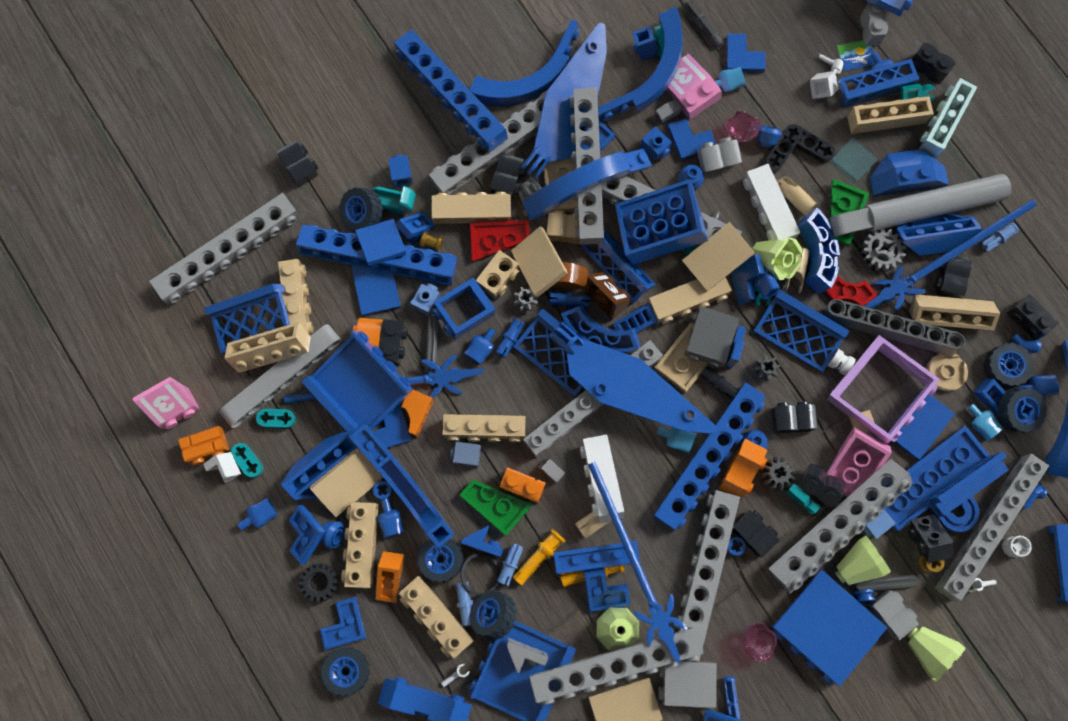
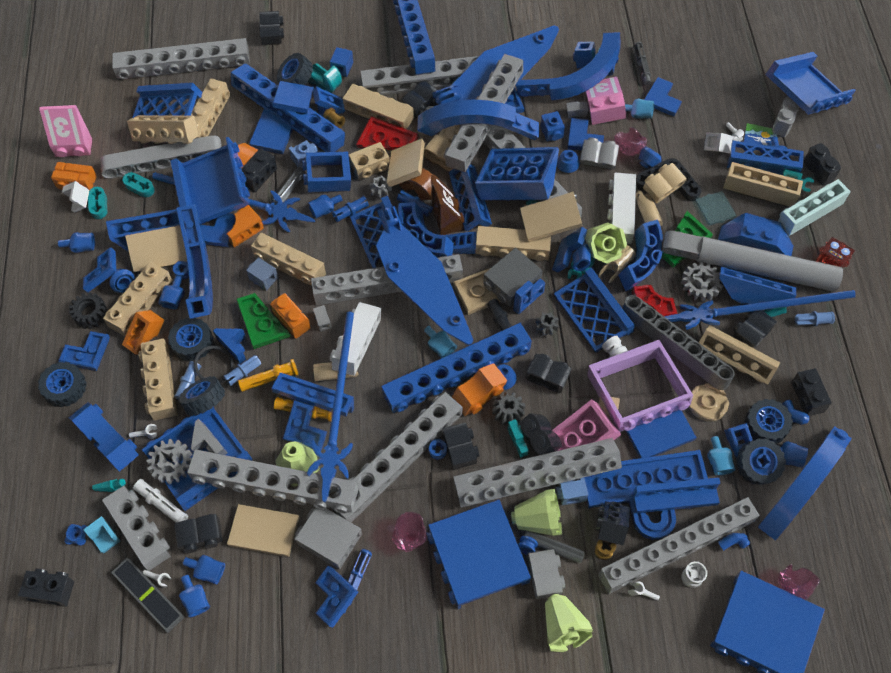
camera: 30 degrees right, 15 degrees down
blue arch [469,20,580,106] -> none
none -> light grey gear [147,439,192,484]
none -> tan brick [643,163,686,203]
none -> clear red head [816,237,855,268]

